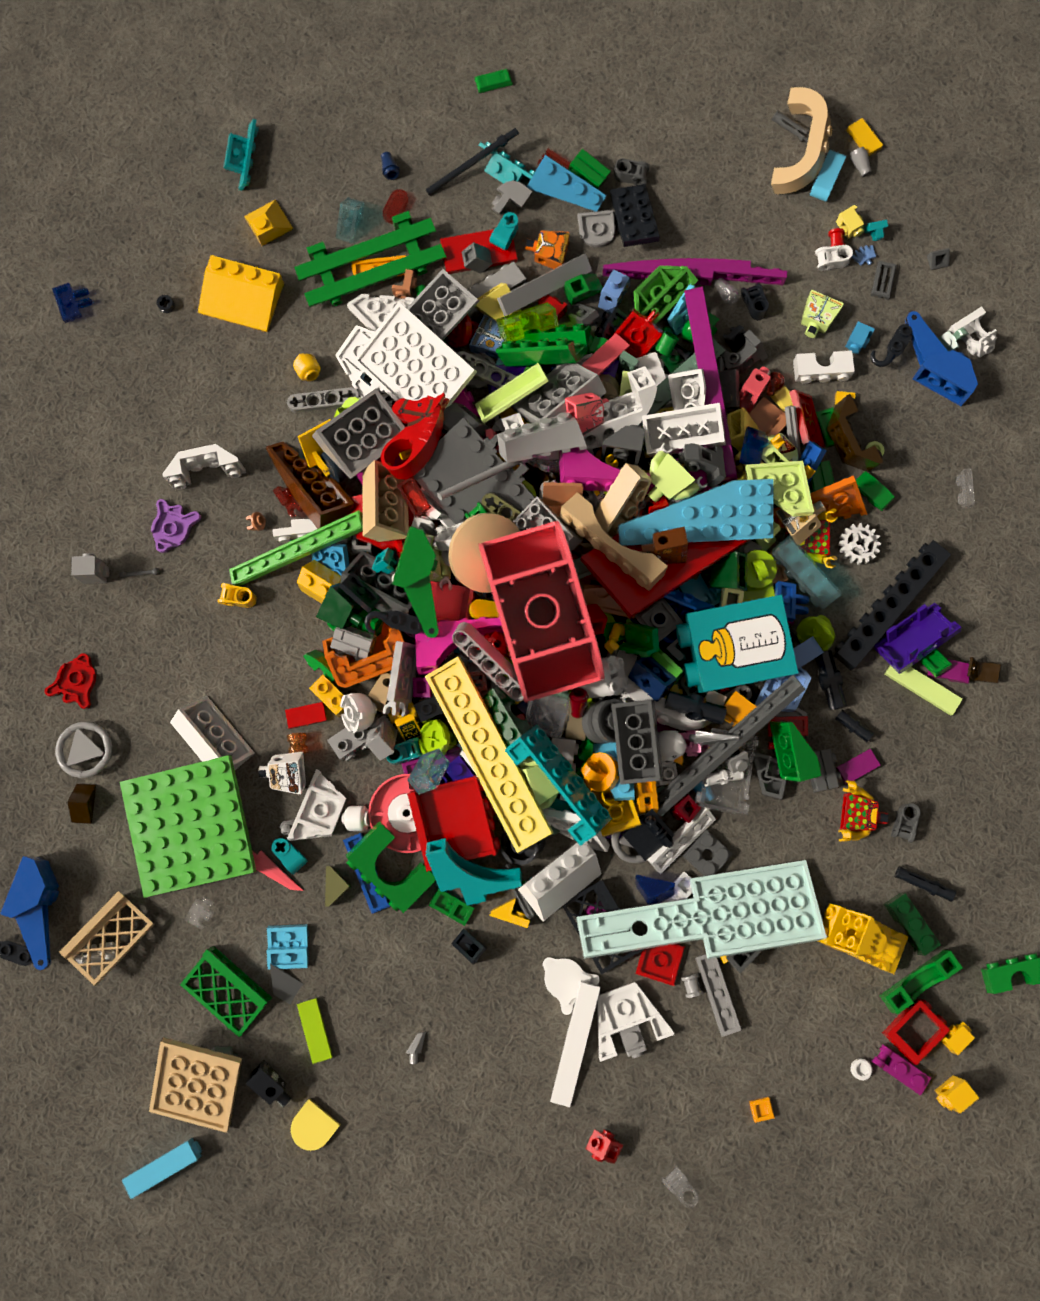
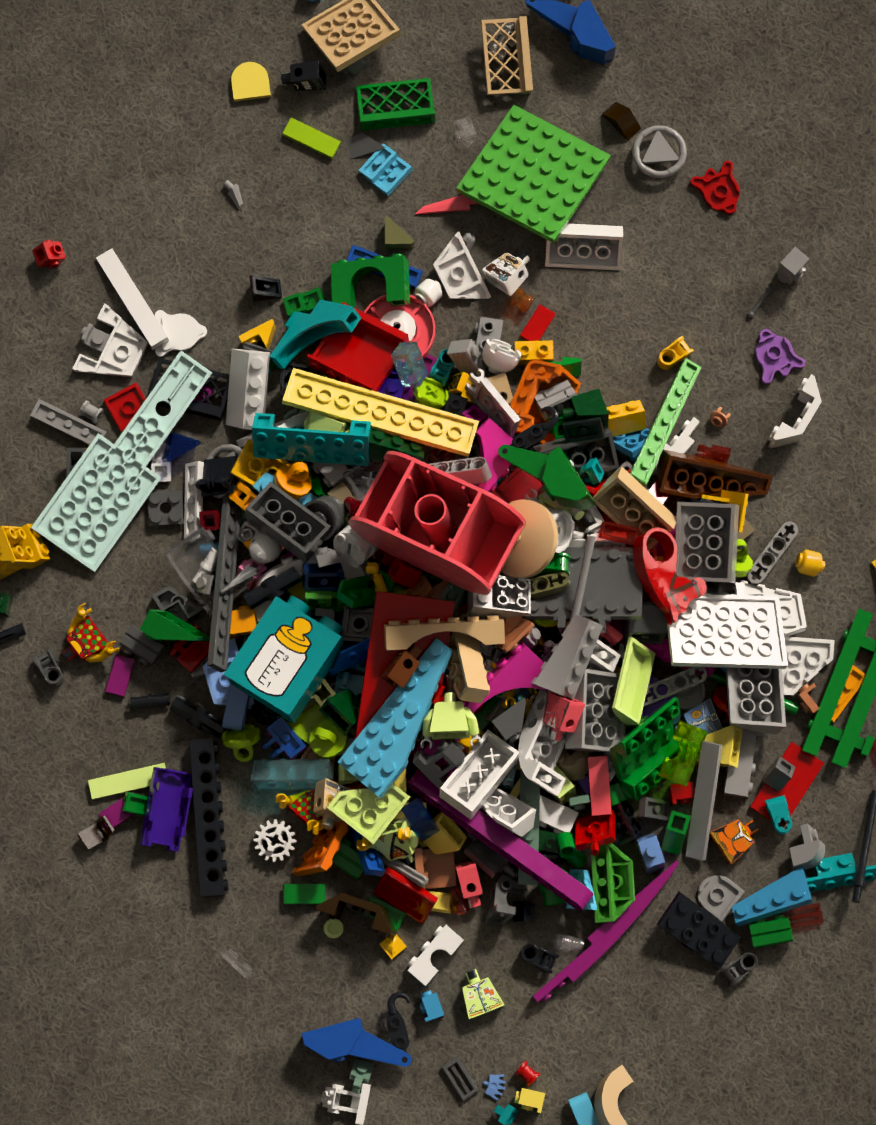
camera: 130 degrees right, 0 degrees up
teal piece [272,838,308,875] -> none
white piece [815,245,853,271] -> none
none -> light grey piece [314,547,339,568]

